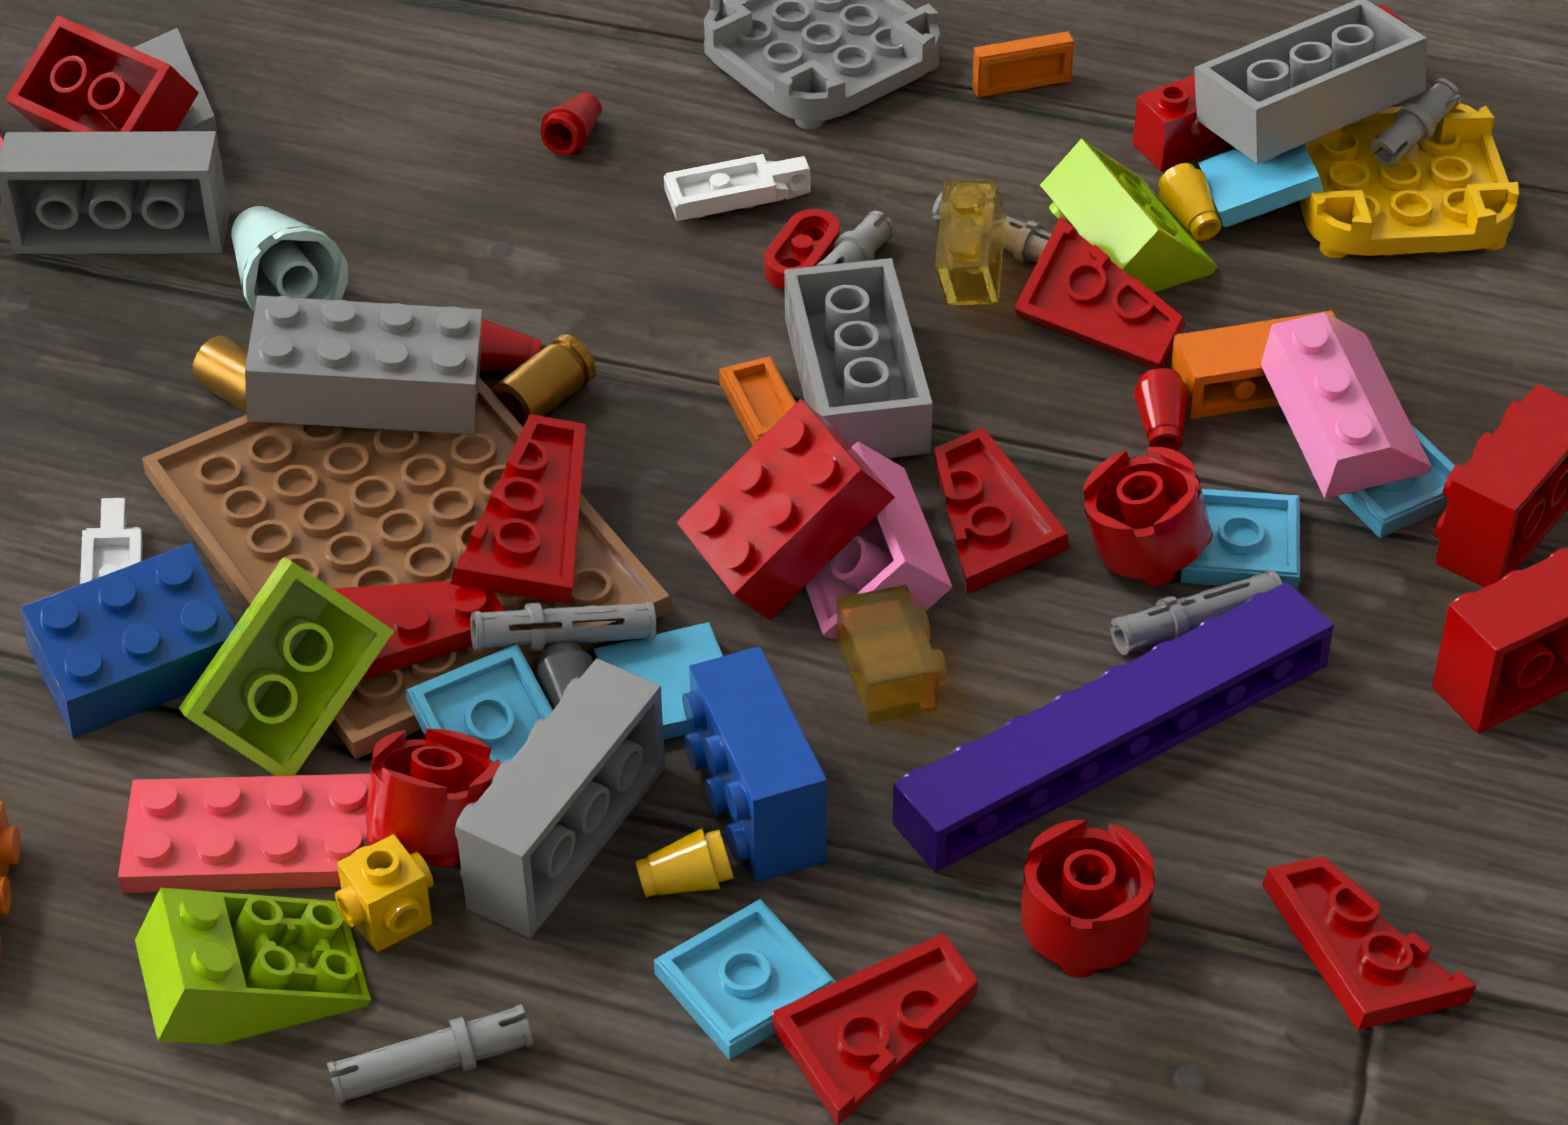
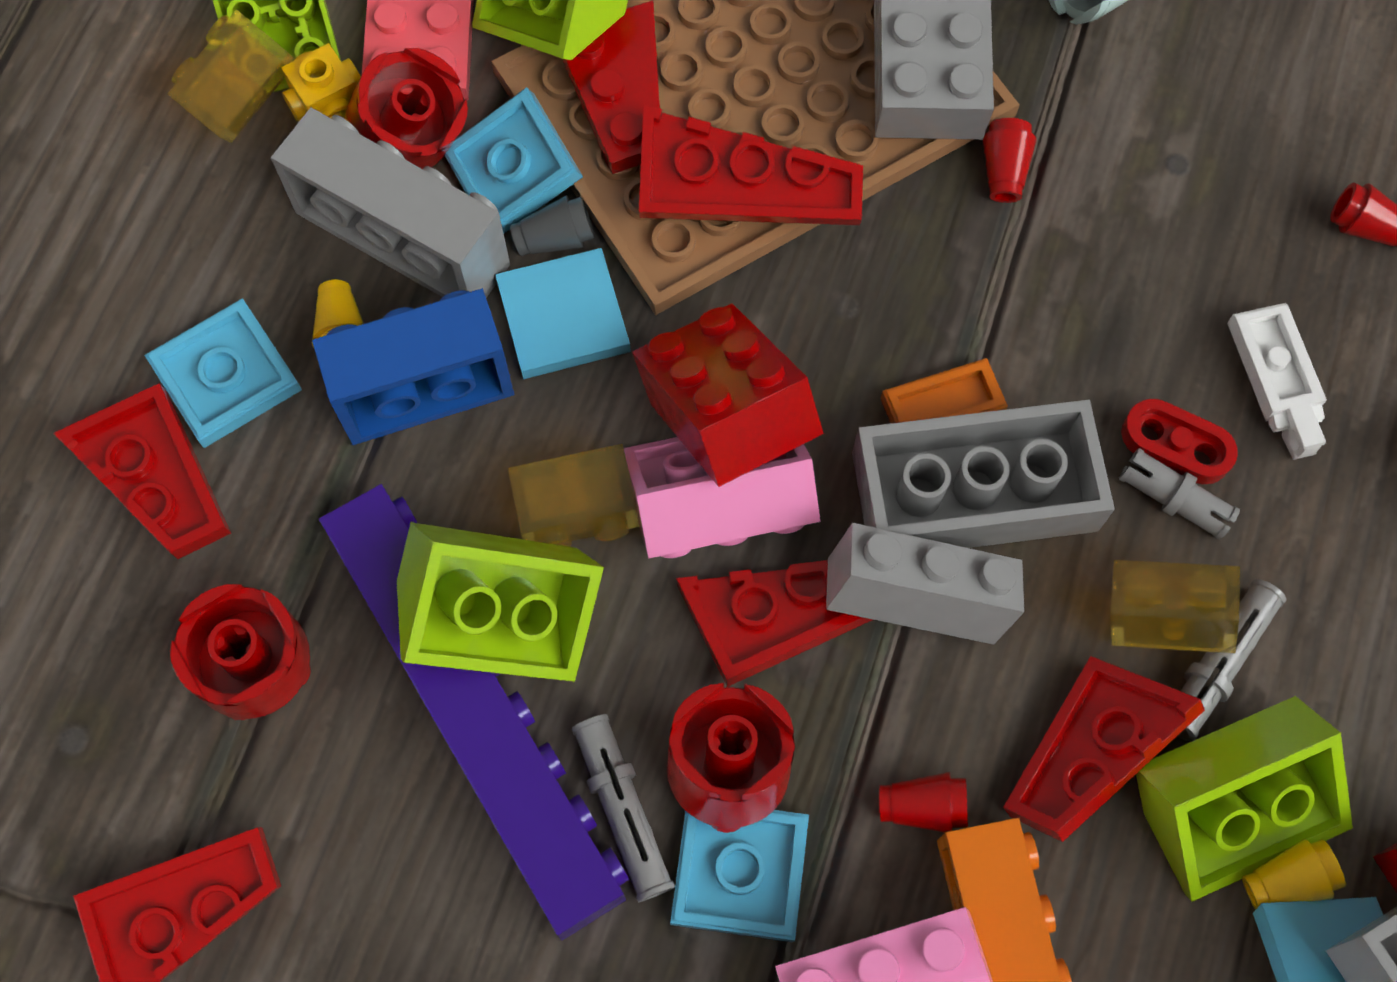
camera: 90 degrees right, 25 degrees up
light grey pin [327,1004,533,1105] -> none
light grey pin [470,602,656,652] -> none
pearl gold piece [492,334,596,427] -> none
none -> clear yellow brick [168,9,295,143]
none -> lime slope [397,522,604,682]
none -> light grey brick [826,523,1024,645]

